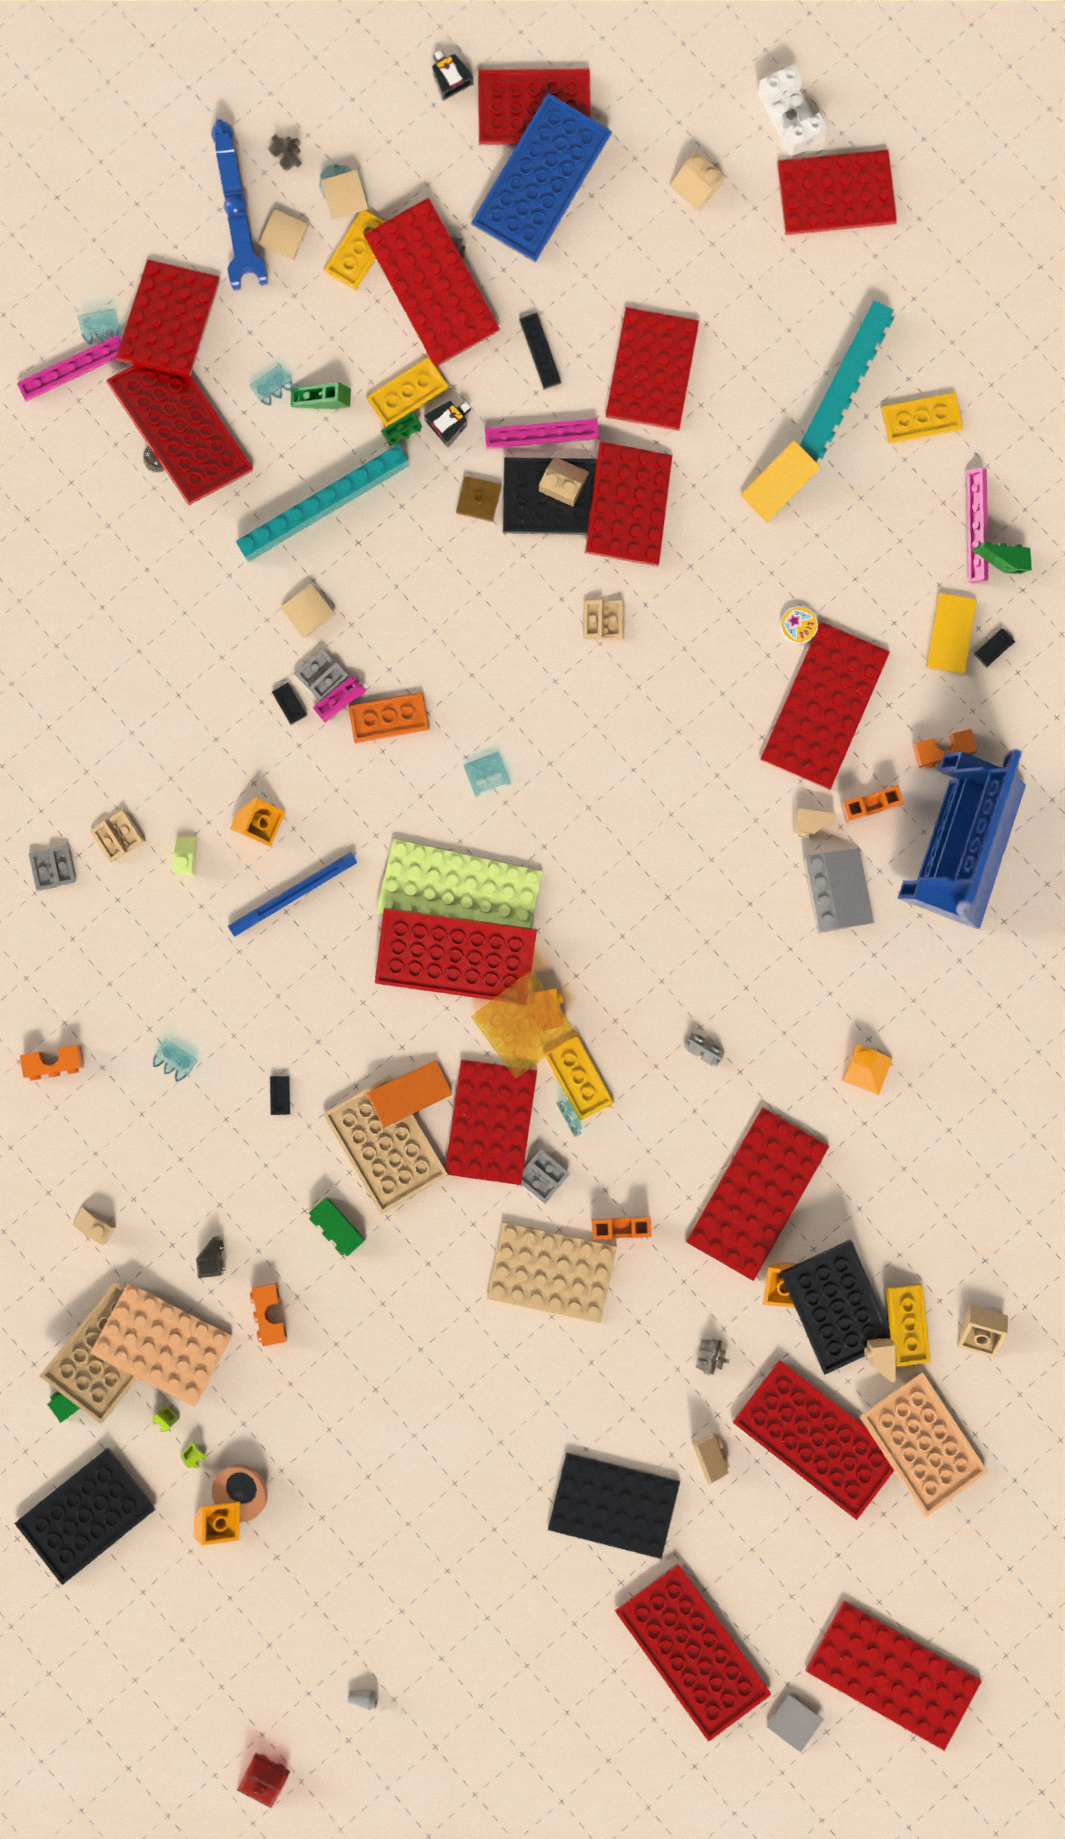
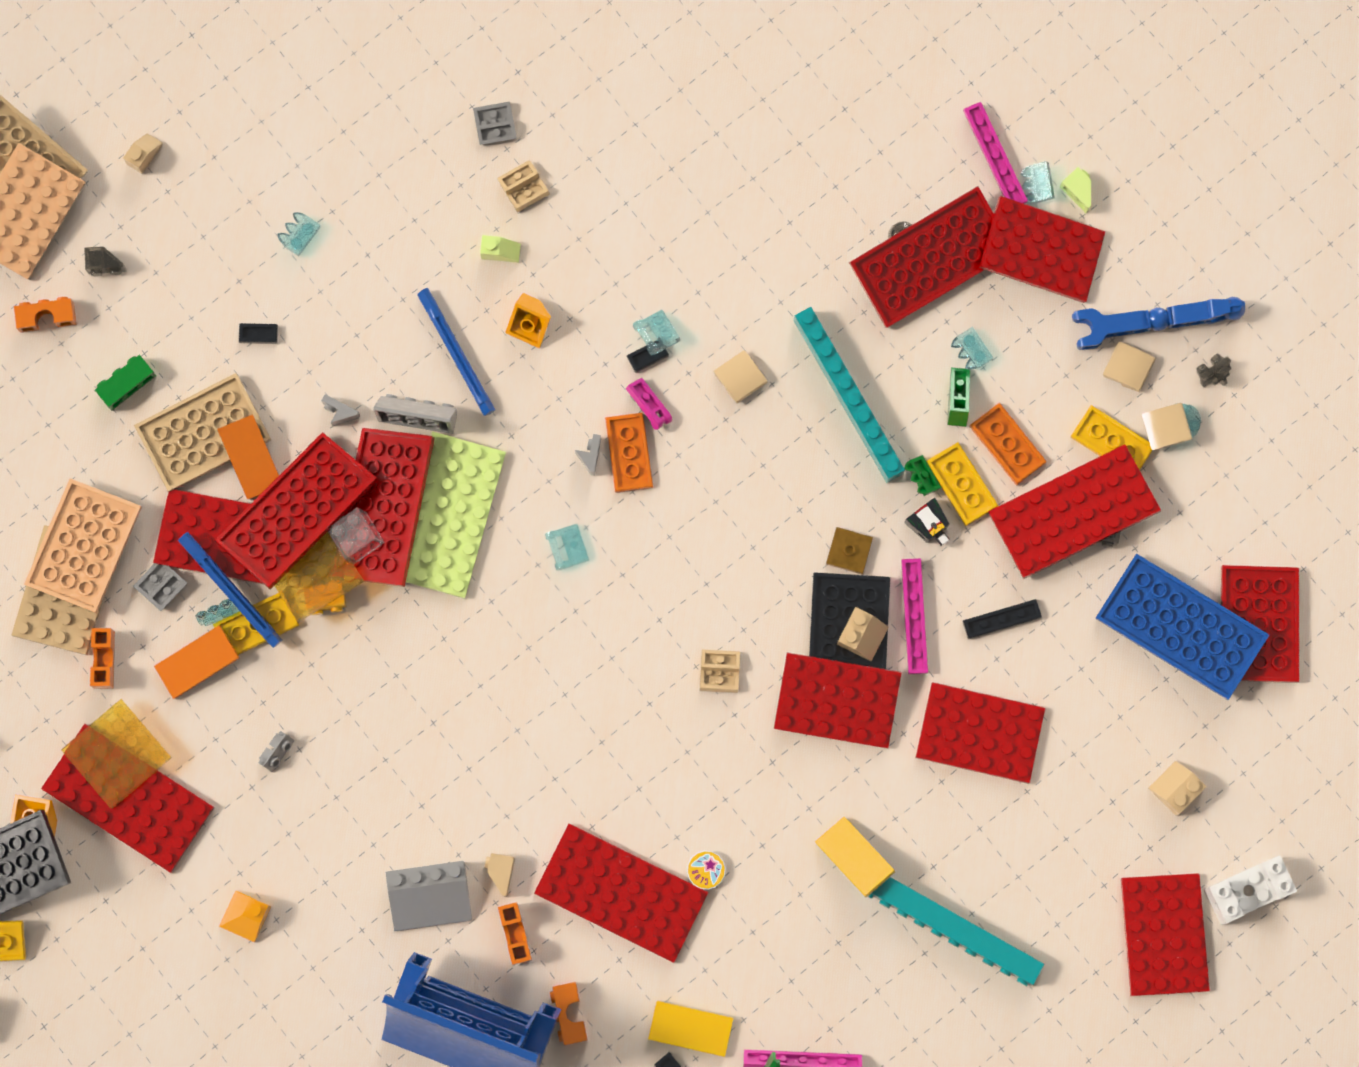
camera: 90 degrees right, 5 degrees down
orange arch [20,1045,84,1081] -> none
light grey slope [294,648,348,701] -> none
torso [432,51,474,101] -> none
yellow tile [881,392,963,444] -> none
none -> light nougat plate [24,479,142,613]
none -> clear yellow plate [61,699,172,809]
none -> orange tile [154,625,240,699]
none -> blue piece [178,532,283,648]
none -> red plate [215,432,378,590]
none -> light grey slope [321,394,360,426]
none -> clear brick [327,507,385,565]
none -> light grey slope [373,394,457,434]
none -> light grey slope [575,434,601,476]
none -> clear light blue plate [633,310,680,355]
none -> orange tile [969,402,1047,486]
none -> yellowish green slope [1060,167,1091,213]

